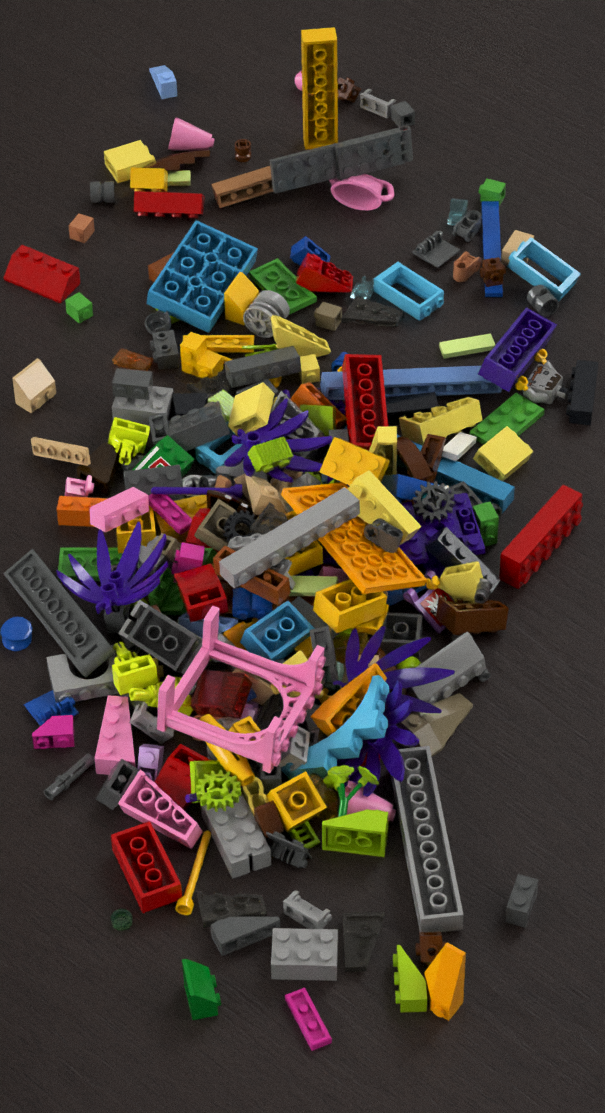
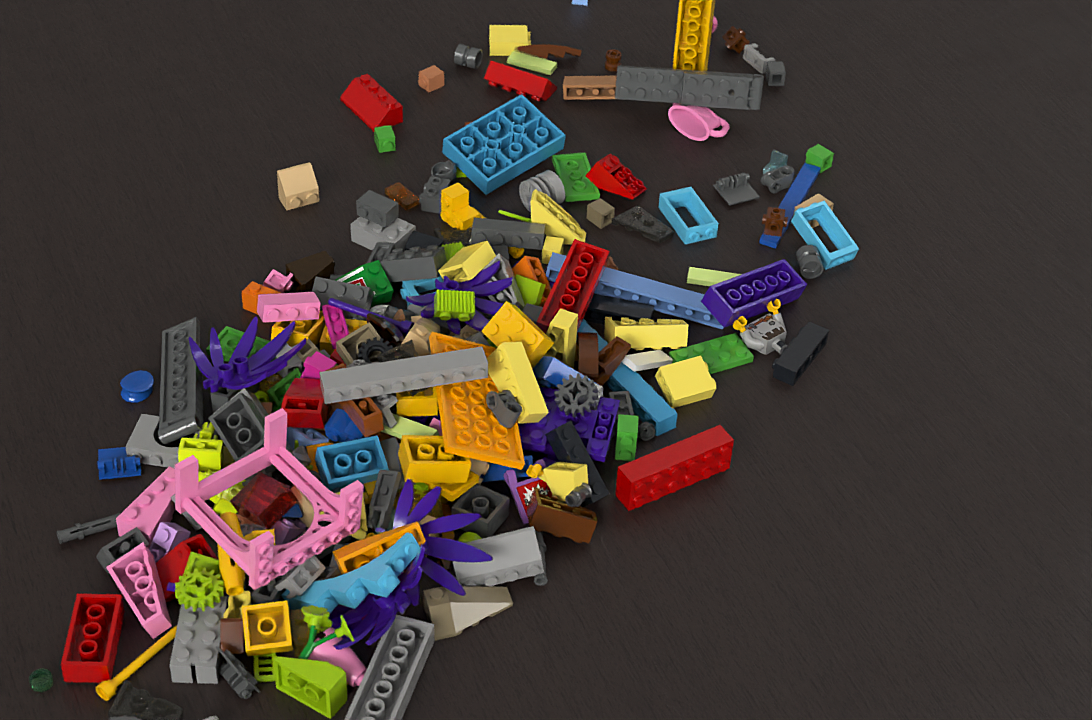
camera: 20 degrees right, 5 degrees down
tan bracket [31,437,91,466] -> none
dark pink slope [32,715,75,749] -> none
neon yellow brick [108,417,150,465] -> none
yellow brick [130,167,168,192] -> none
bright pink cone [168,118,215,151] -> none
yellow plate [183,335,254,353] -> none
yellow slope [224,272,259,325] -> none
blue slope [290,236,330,265] -> none
clear light blue plate [351,276,374,303] -> none
nougat piece [453,251,482,282] -> none

